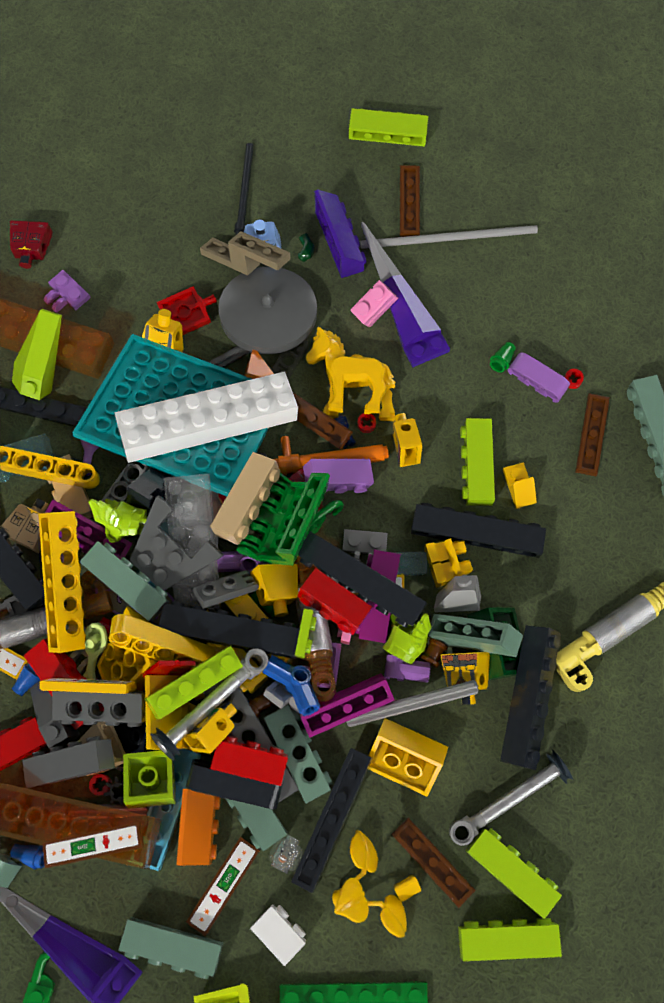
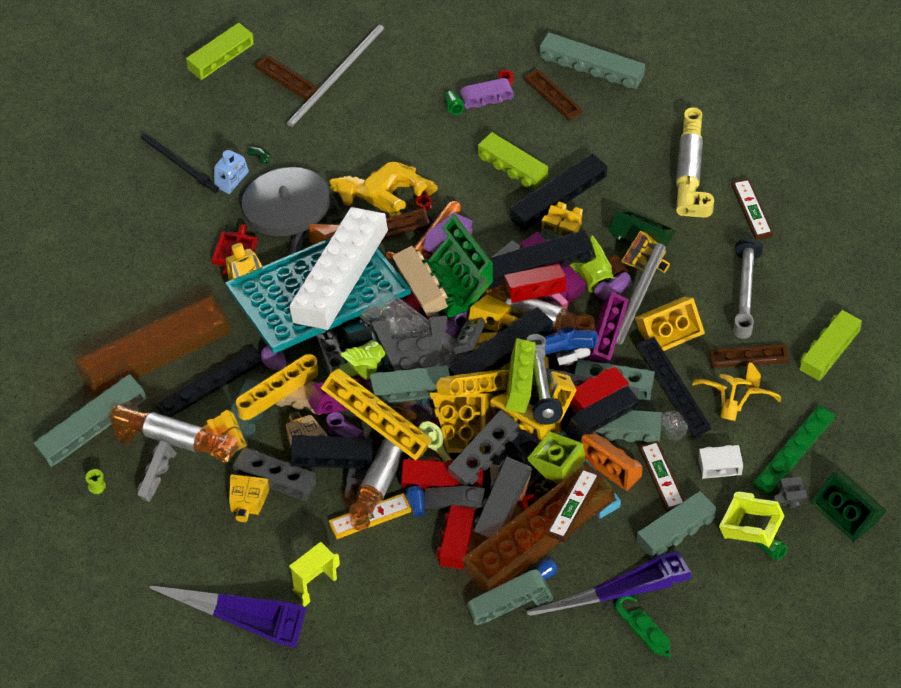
camera: 50 degrees left, 20 degrees down
dark red torso [10,220,53,269] -> none
lime wedge [12,309,62,400] -> none
yellow tile [40,678,137,694] -> none
medium lavender hinge [43,270,91,312] -> none
red piece [143,660,196,678] -> none
dark tan bracket [200,231,291,275] -> none
lime plate [295,609,317,659] -> none
dark purple slope [314,190,366,278] -> none
bright pink brick [351,280,398,328] -> none
dark purple plate [361,222,450,367] -> none
yellow torso [393,413,422,467] -> none
sand green brick [428,614,523,657] -> none
light grey slope [434,575,481,612] -> none
lime brick [465,828,562,919] -> none
black brick [500,625,561,770] -> none
yellow slope [502,462,537,509] -> none
none -> tile [732,178,773,240]

